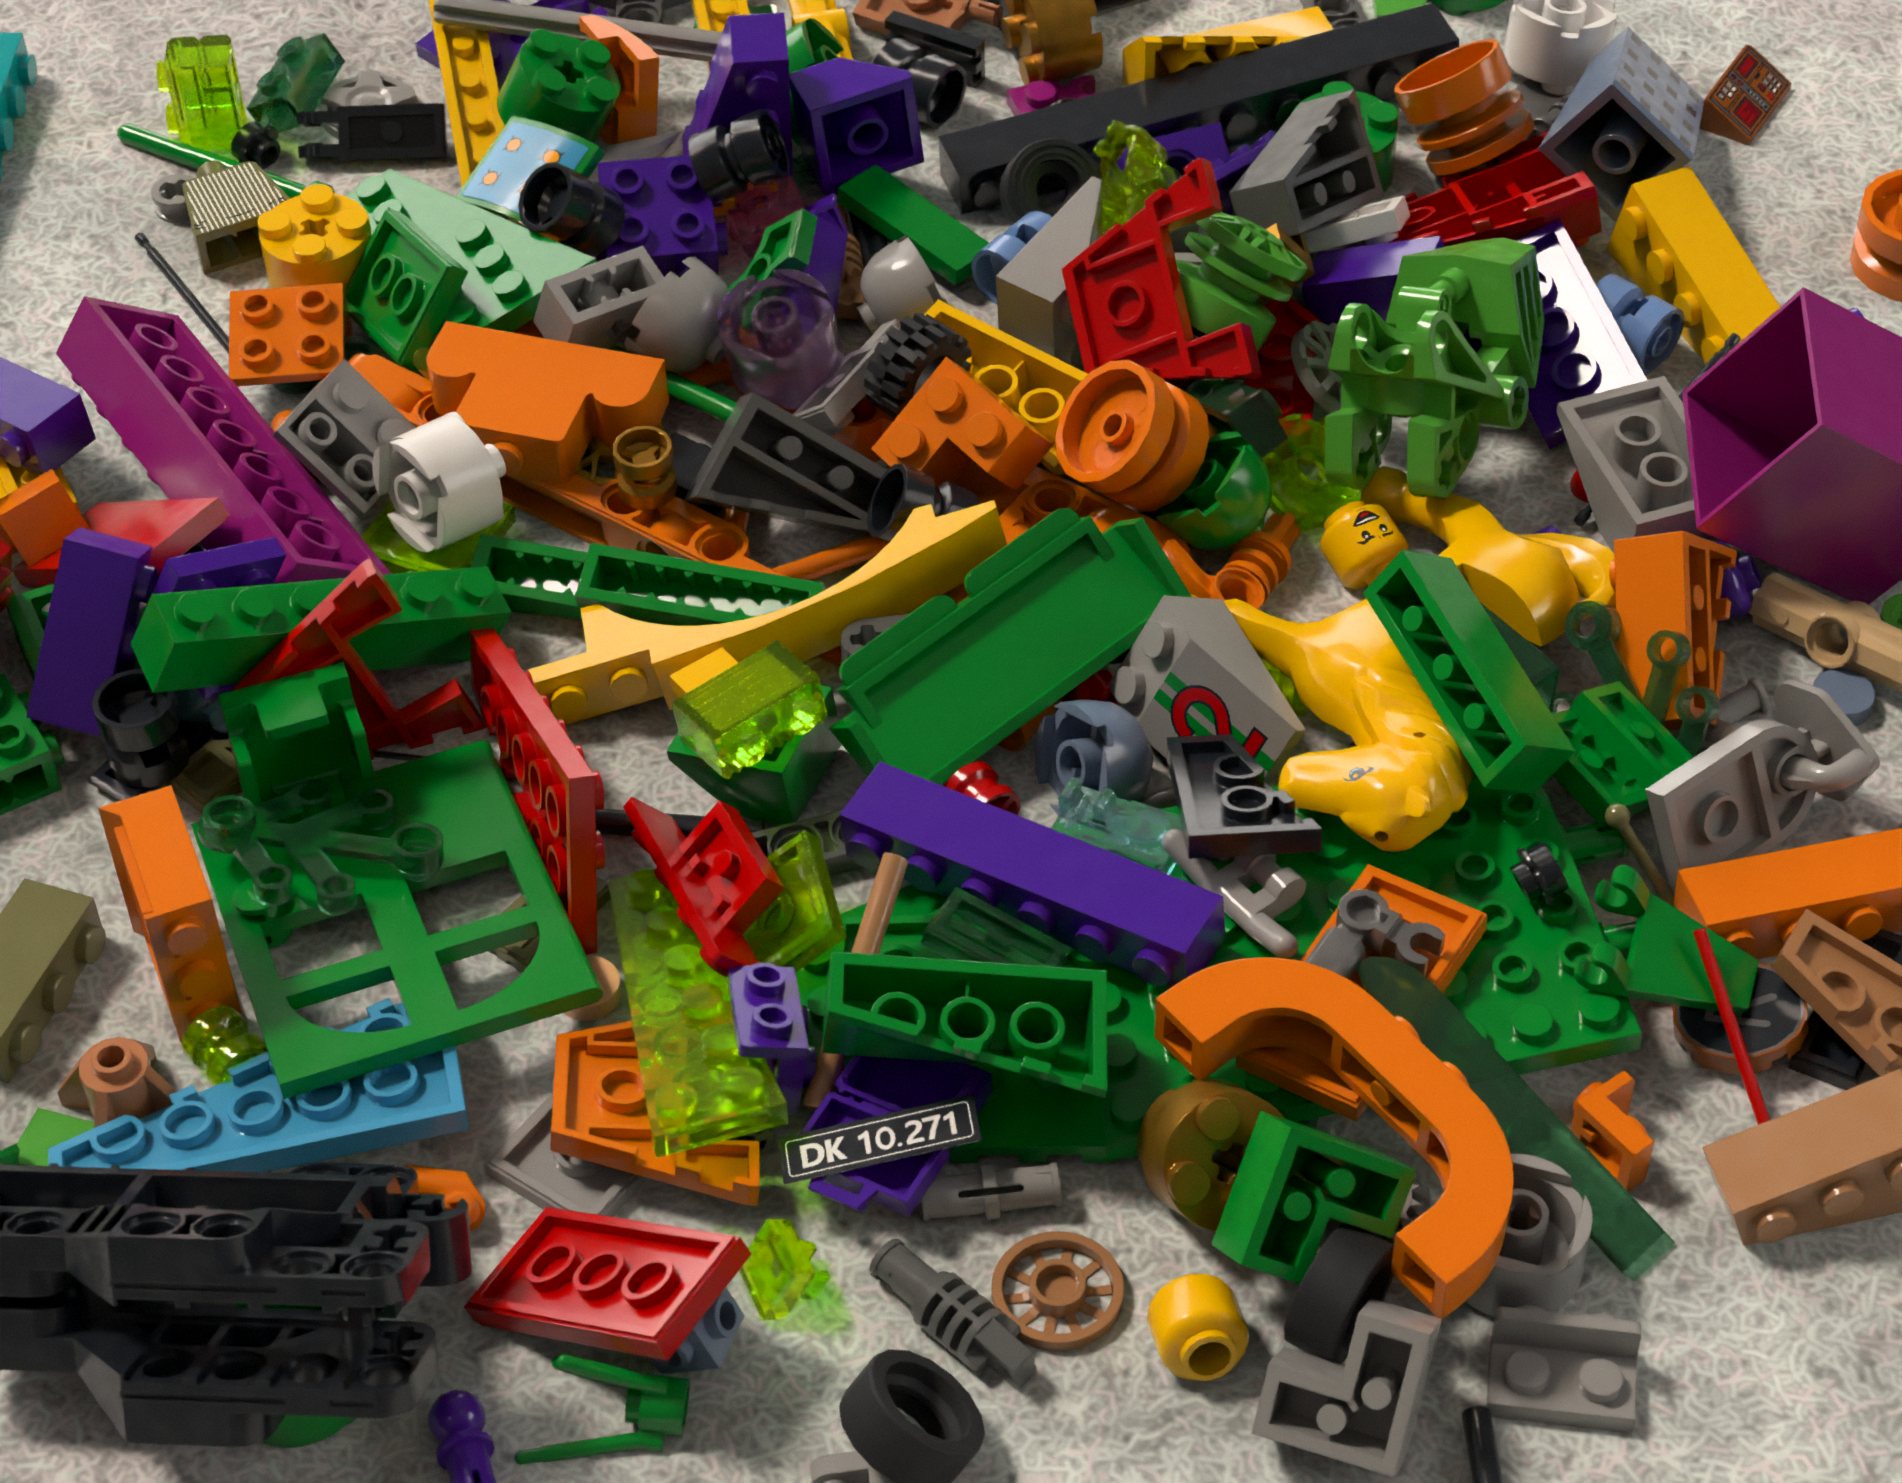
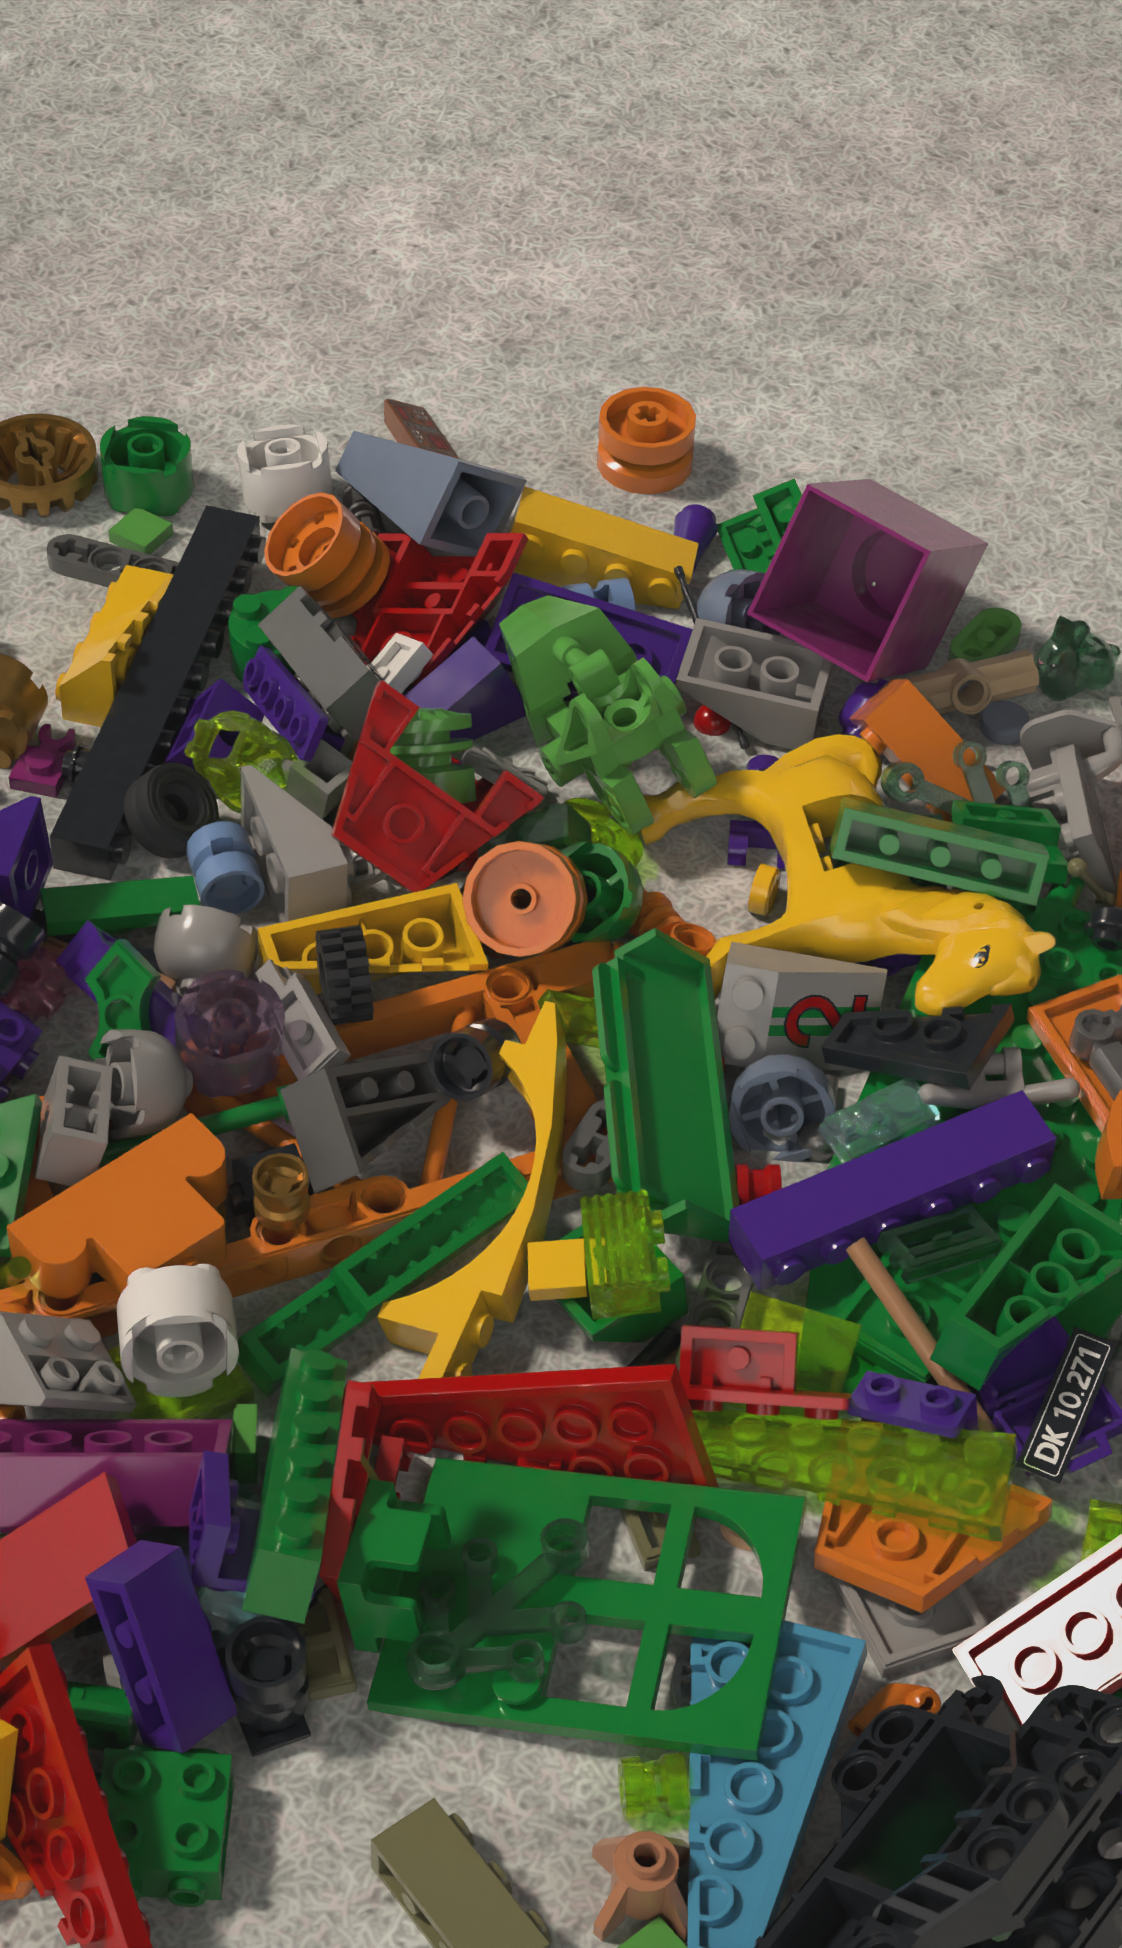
camera: 60 degrees left, 0 degrees up
orange window [98,786,244,1043] -> none
orange brick [871,357,1053,491] -> none
yellow head [1320,501,1409,589] -> none

